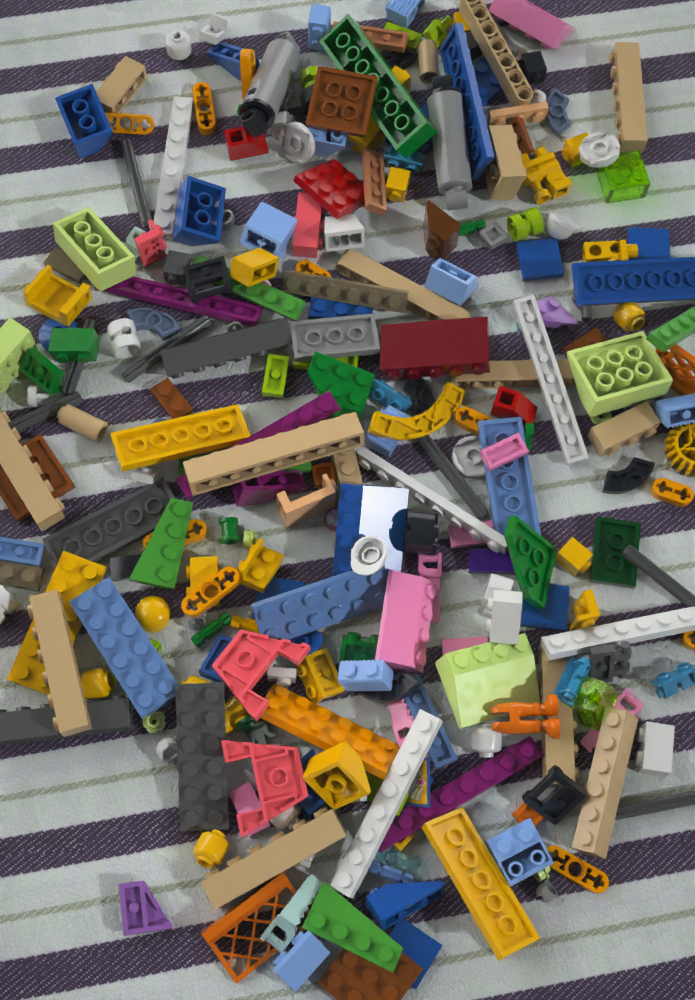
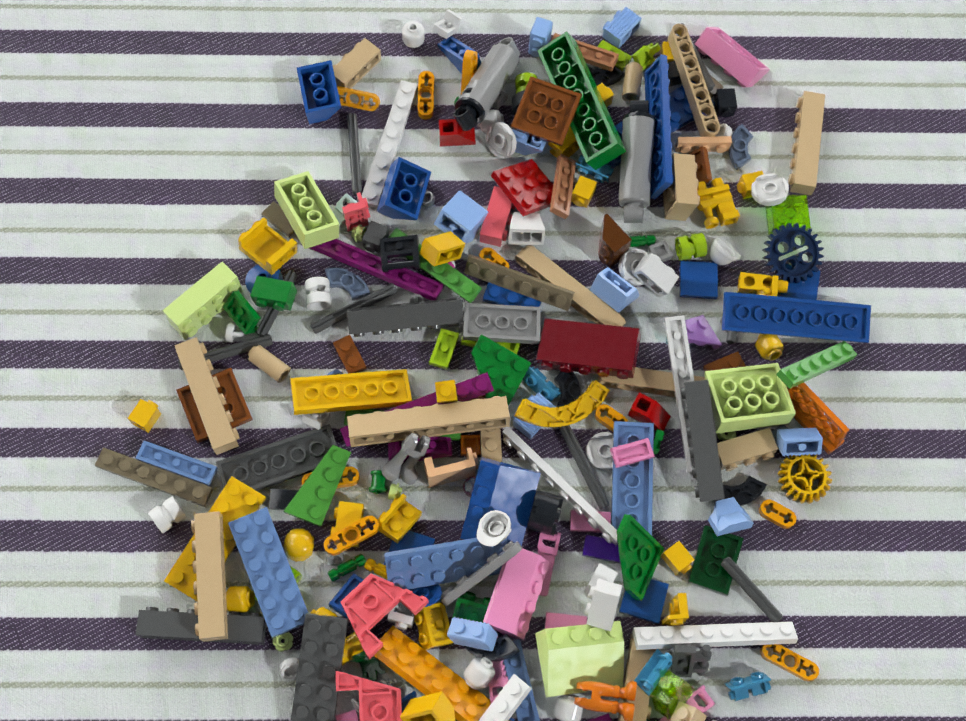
camera: 10 degrees right, 0 degrees up
none -> yellowish green plate [351,224,367,242]
none -> light grey piece [382,433,430,485]
none -> yellow brick [435,380,458,404]
none -> light grey piece [440,541,523,606]
none -> white head [464,657,495,690]
none -> white tile [618,249,648,286]
none -> white brick [632,253,679,297]
none -> dark grey brick [681,379,725,502]
none -> light blue slope [708,497,754,536]
none -> dark blue gear [762,223,824,284]

